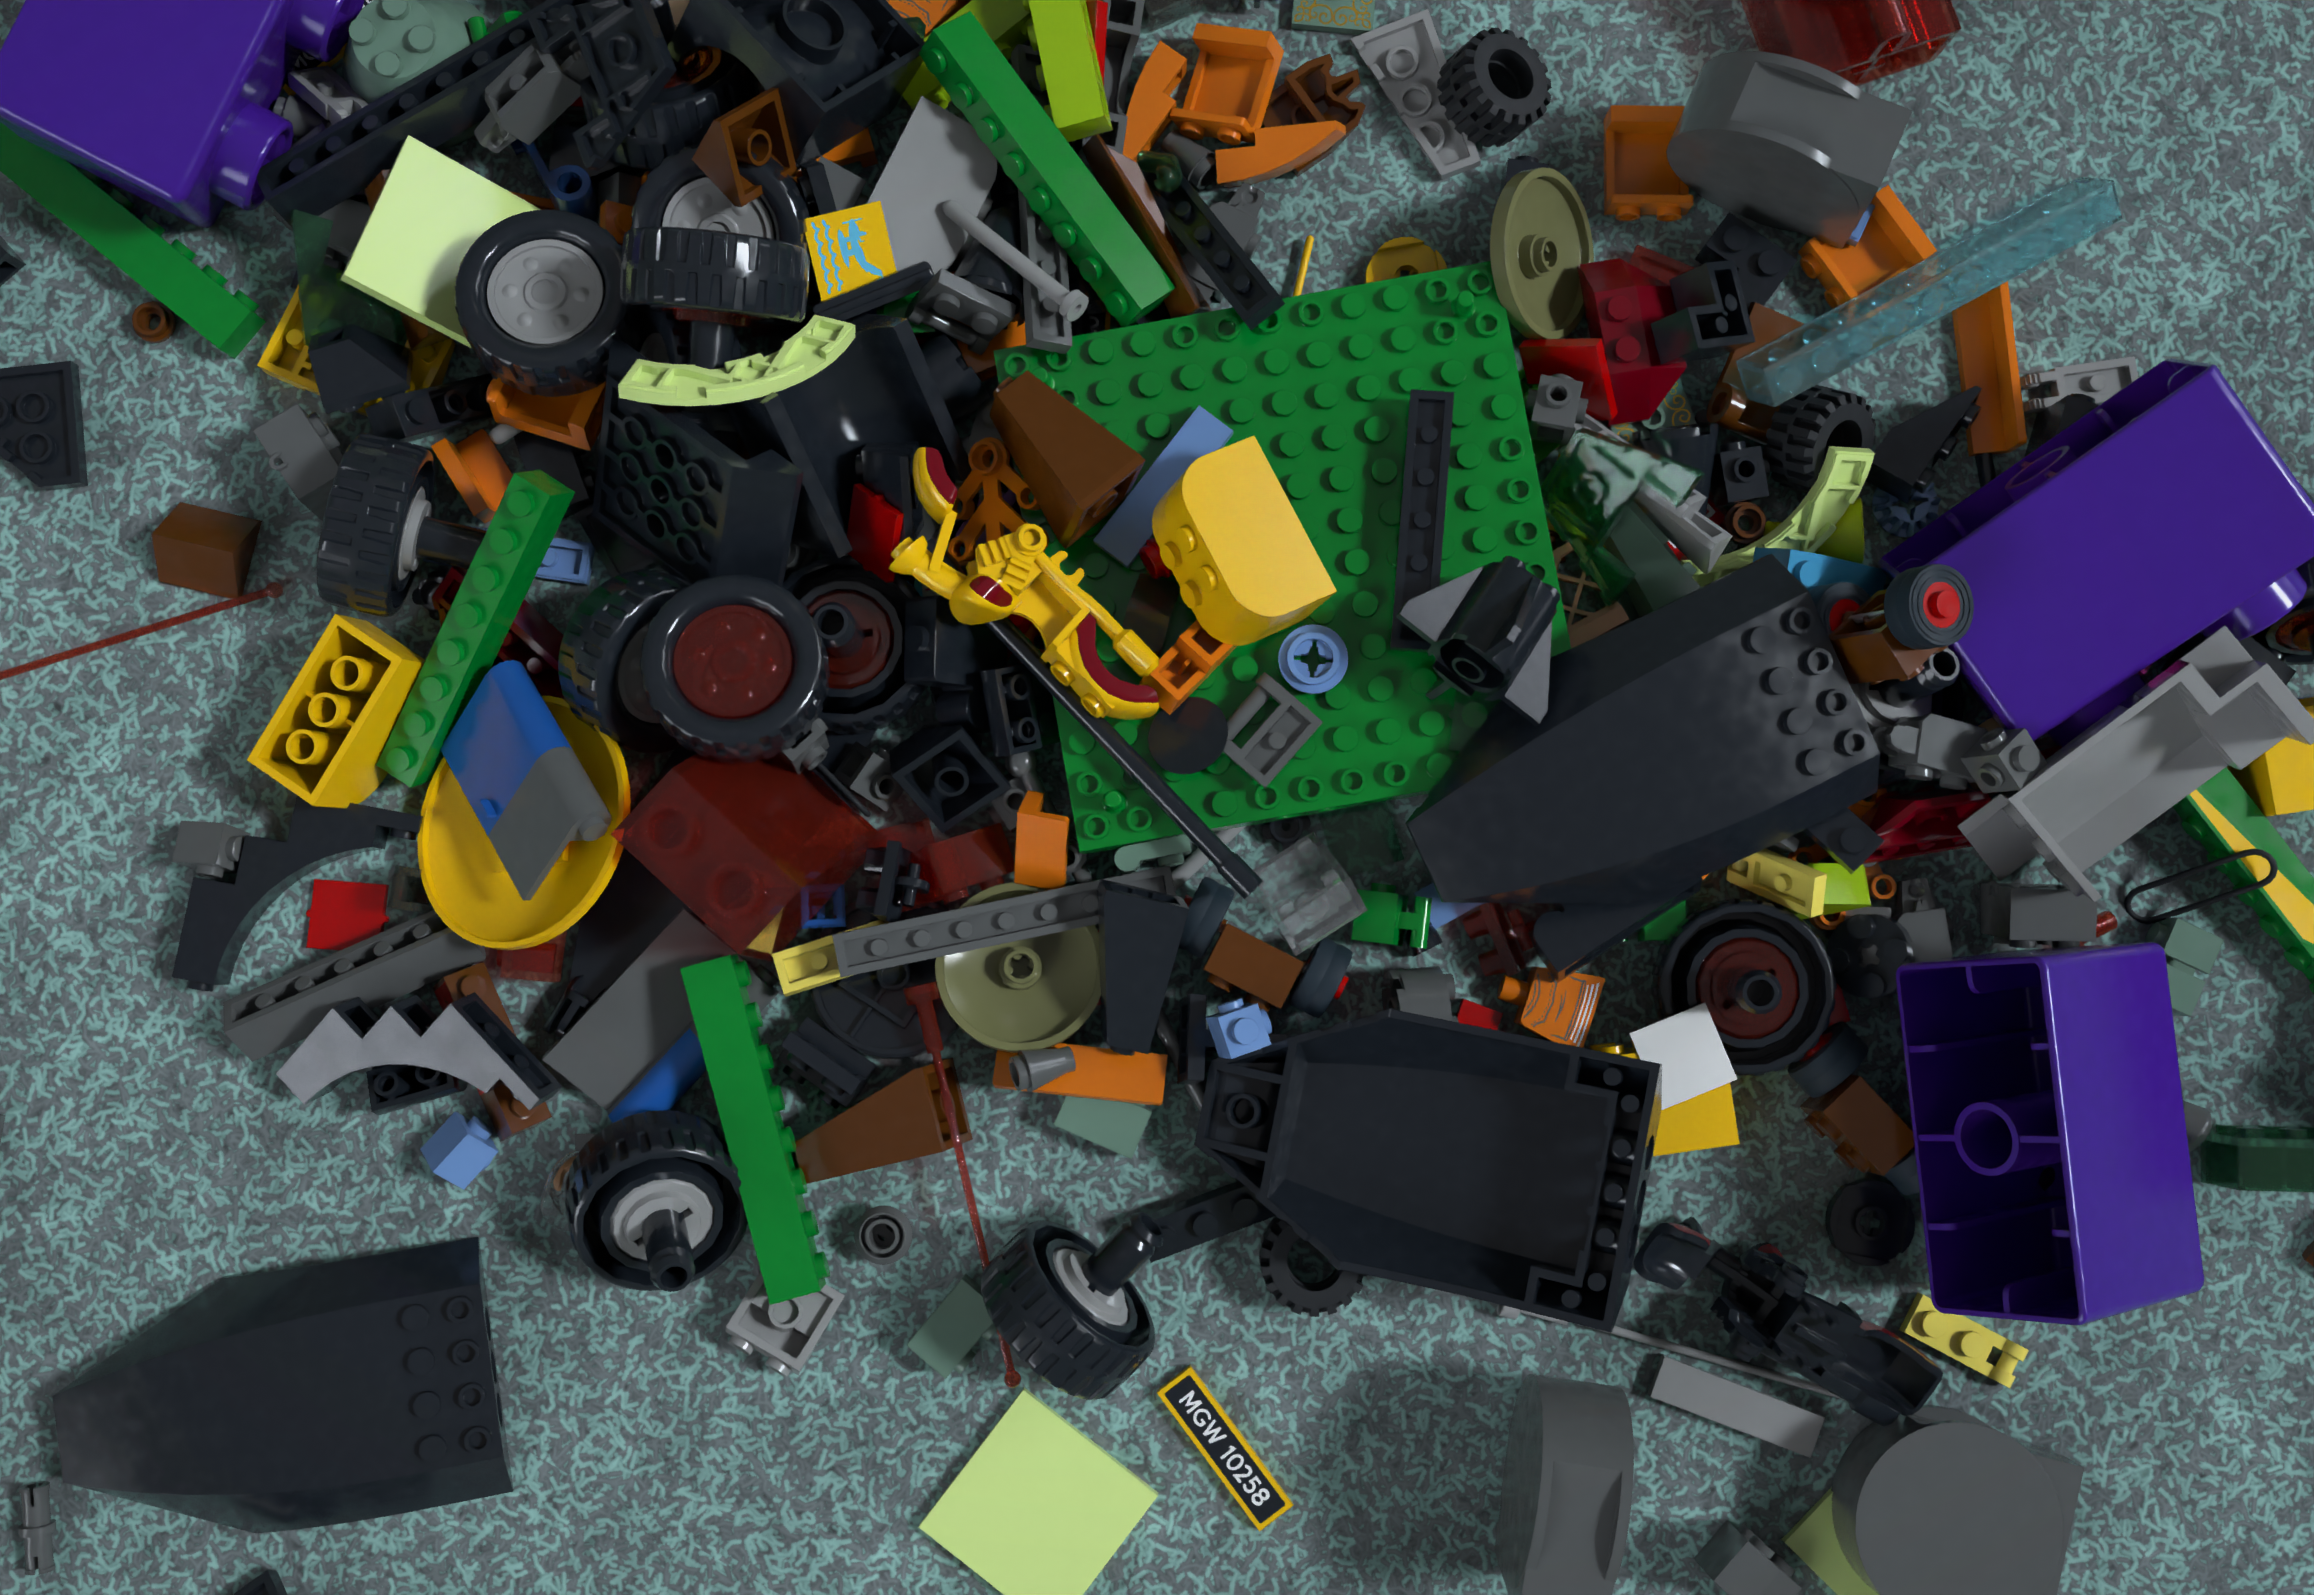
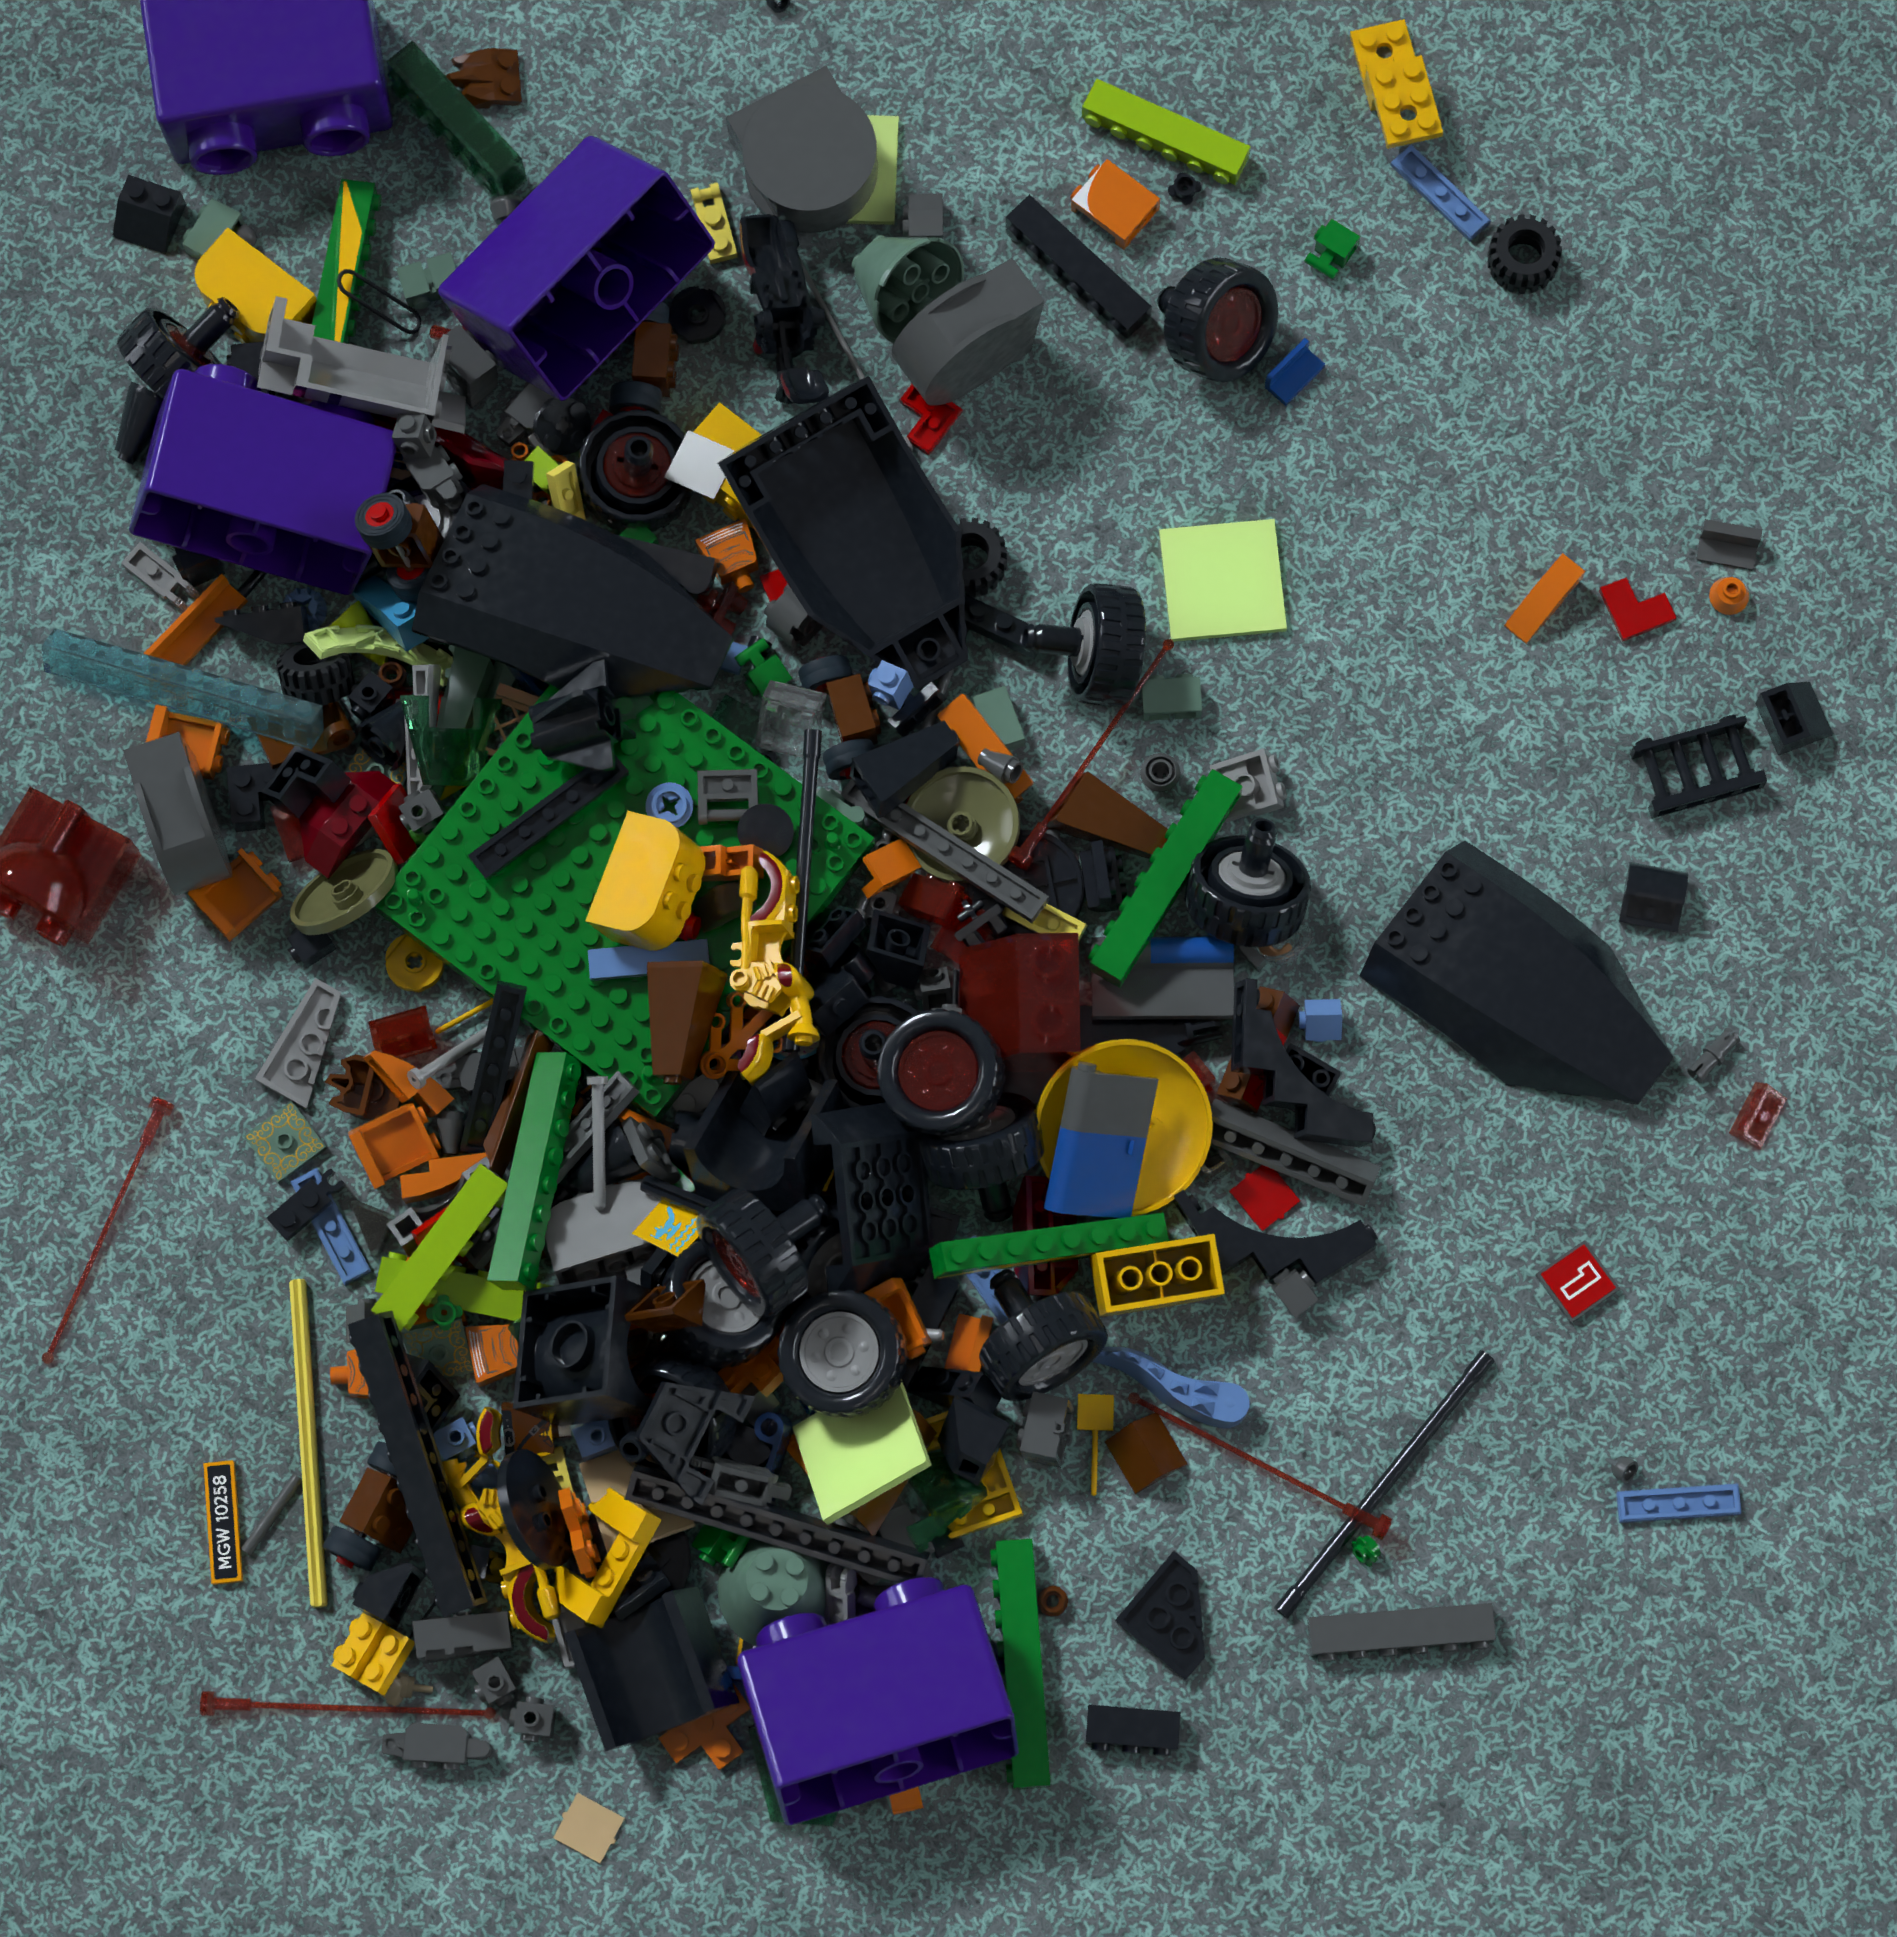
camera: 130 degrees left, 10 degrees down
yellowish green tile [618,315,855,406] -> none
red piece [847,483,904,583] -> none
clear green arm [1137,150,1183,192] -> none
tile [1157,1365,1293,1532] -> none
black tyre [1437,28,1552,147] -> none
light grey tile [1647,1354,1825,1458] -> none
none -> clear red brick [368,1005,438,1059]
none -> light grey bar [407,1026,487,1089]
none -> sand green cone [852,235,964,343]
none -> red tile [899,384,963,455]
none -> yellow piece [1077,1394,1114,1496]
none -> medium blue animal [1093,1347,1249,1428]

